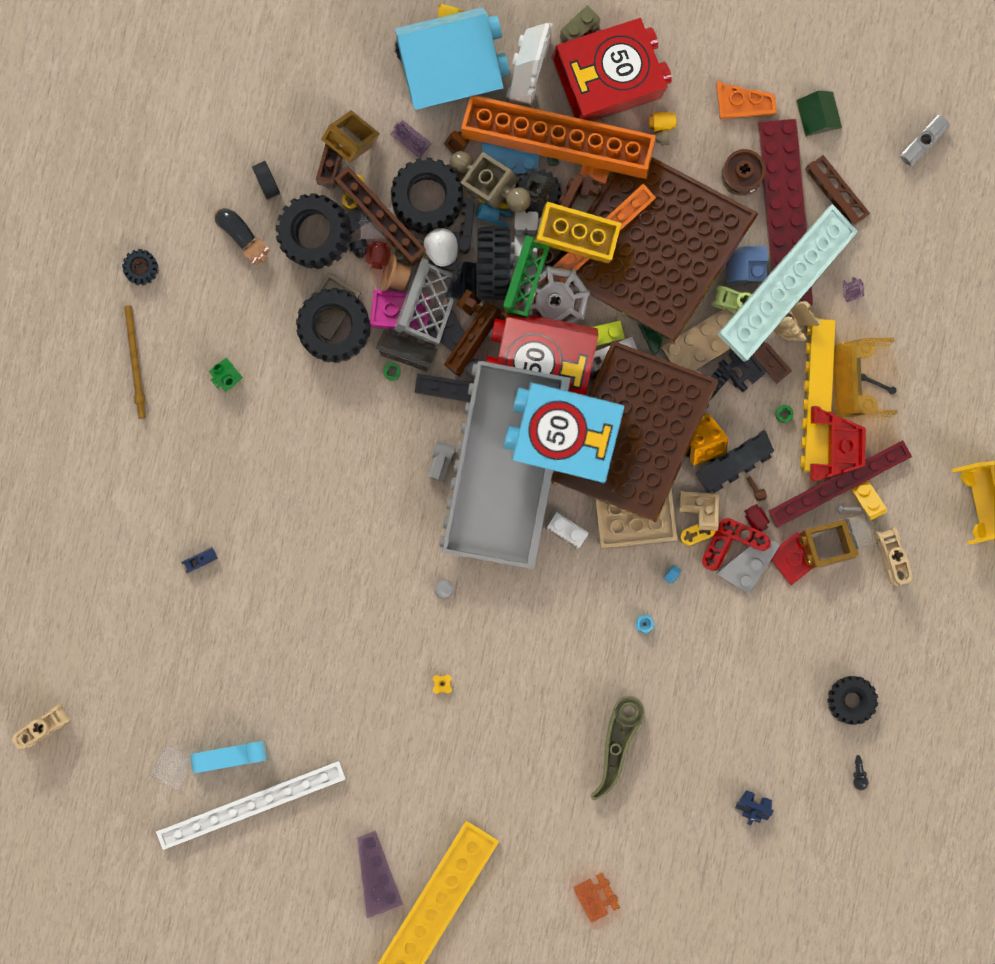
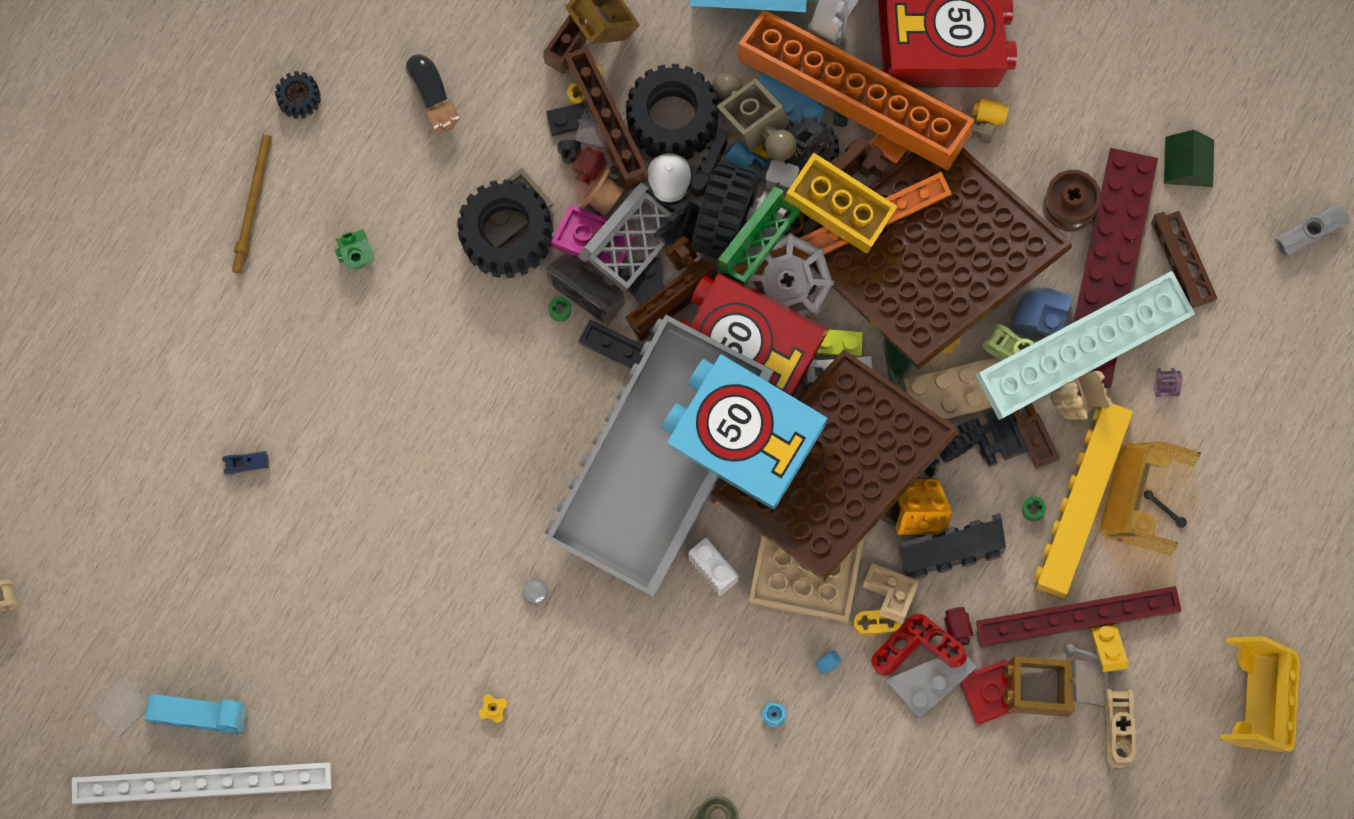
camera: 25 degrees right, 10 degrees down
black tyre [252,161,280,200] -> none
black tyre [275,193,352,269] -> none
clear purple hinge [391,120,432,158] -> none
light grey piece [428,441,456,482] -> none
reddish brown tile [444,130,470,154] -> none
orange wing [716,81,777,120] -> none
reddish brown hand [746,476,767,501] -> none
red wing [810,406,866,482] -> none

